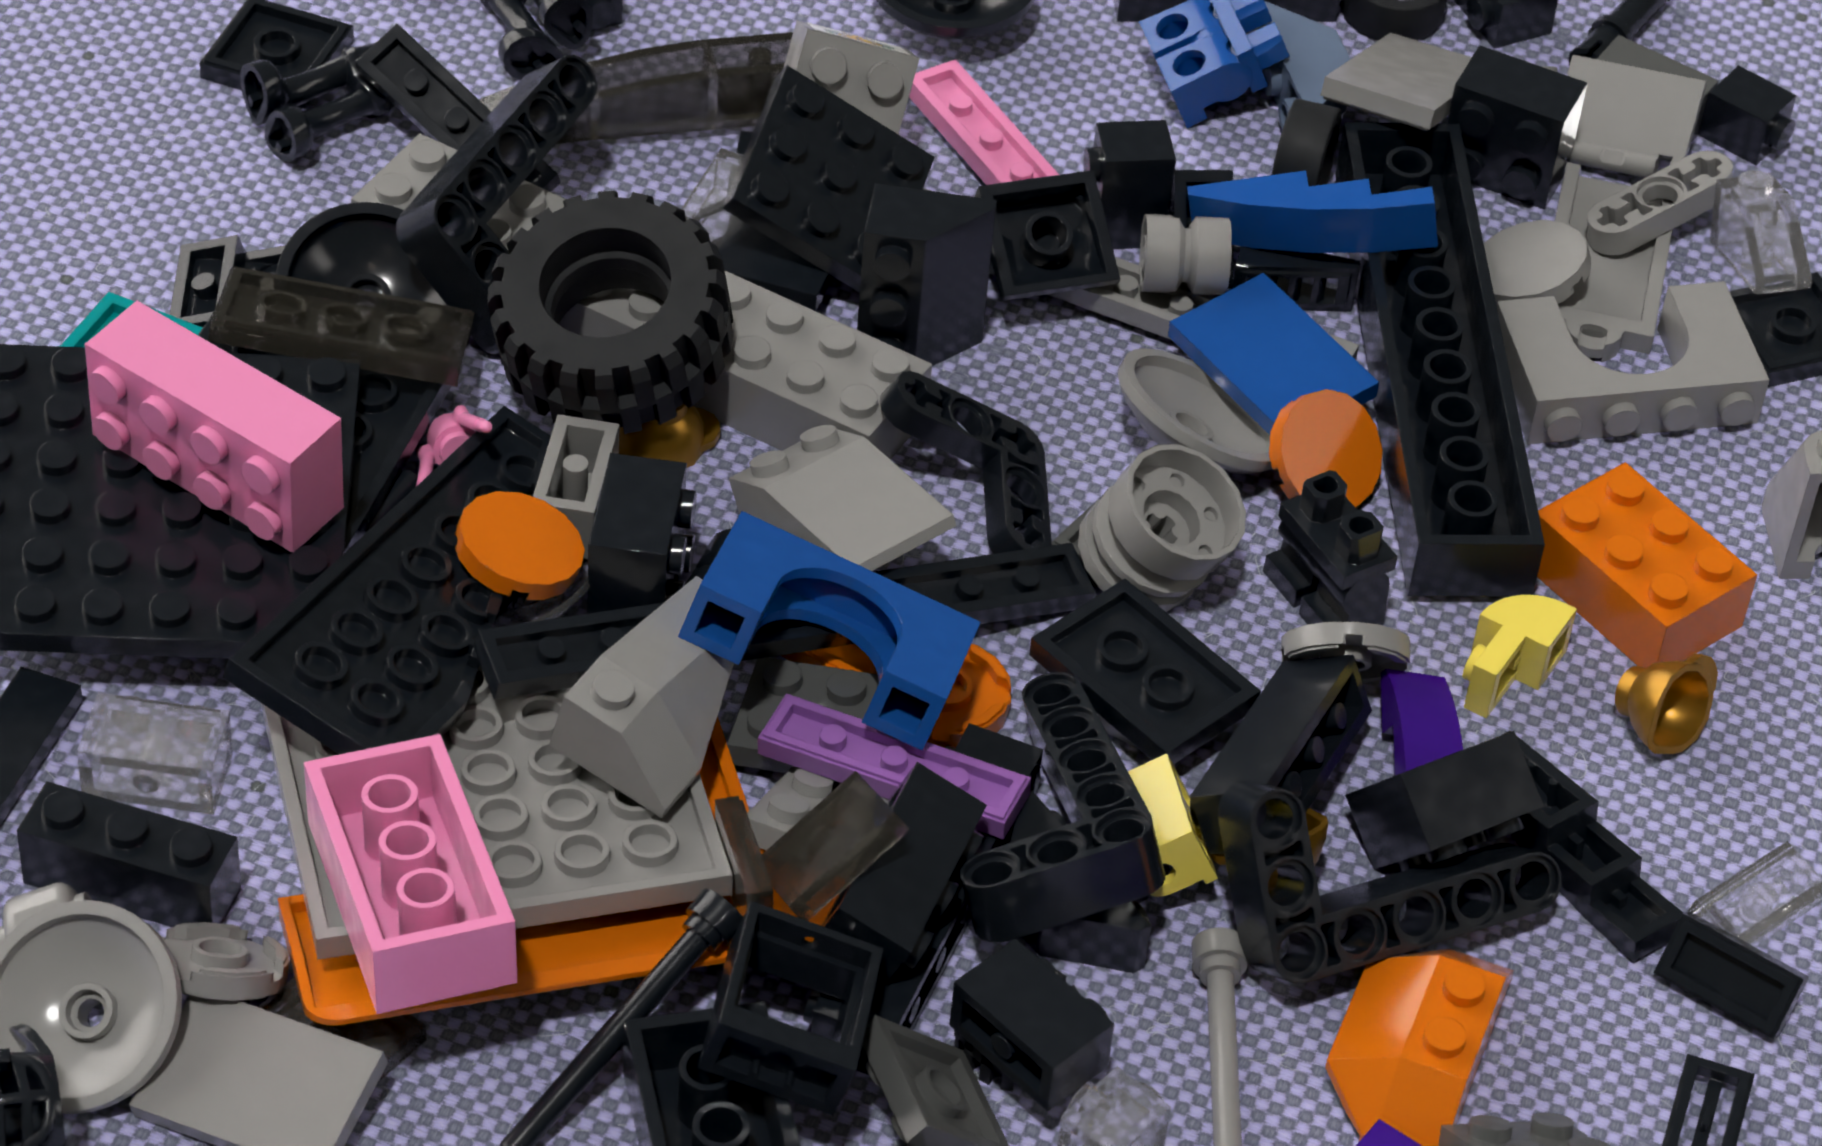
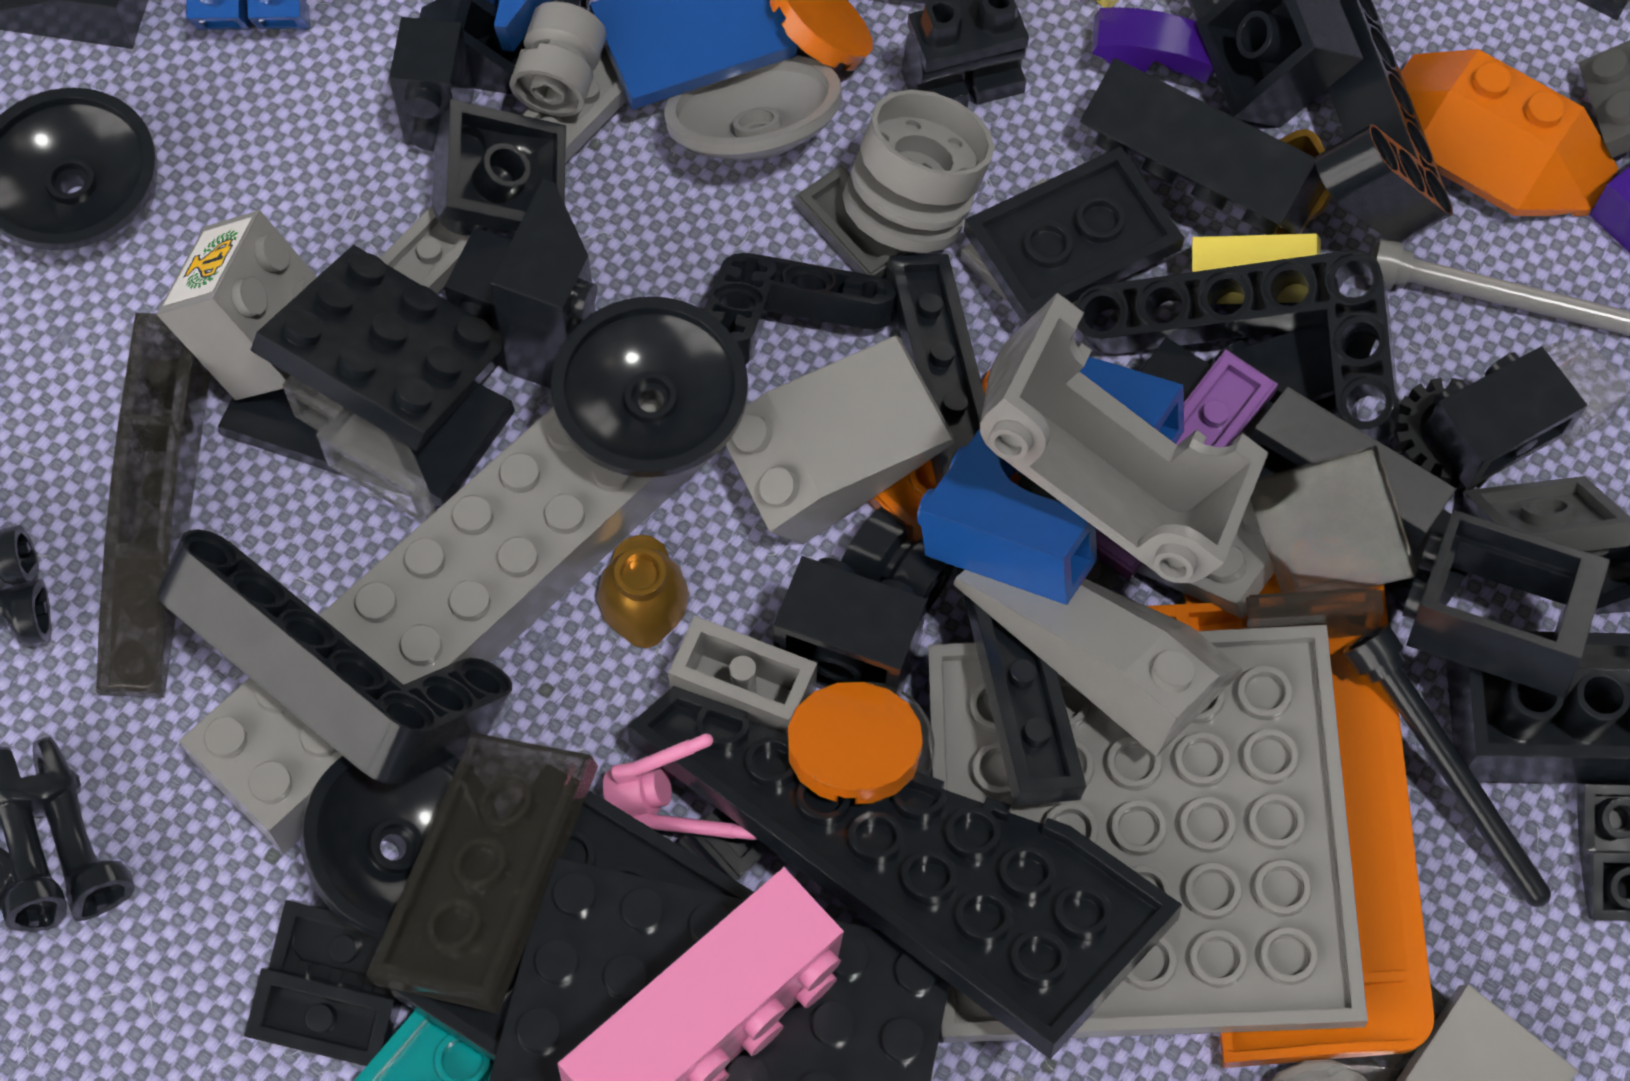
camera: 75 degrees left, 20 degrees up
bright pink brick [304,734,517,1014] -> none
black plate [355,23,561,192] -> none
black tyre [487,191,734,434] -> none
bright pink plate [909,59,1059,185] -> none
light grey tile [1281,622,1411,682] -> none
none -> black dish [551,296,748,478]
none -> light grey windscreen [980,293,1268,583]

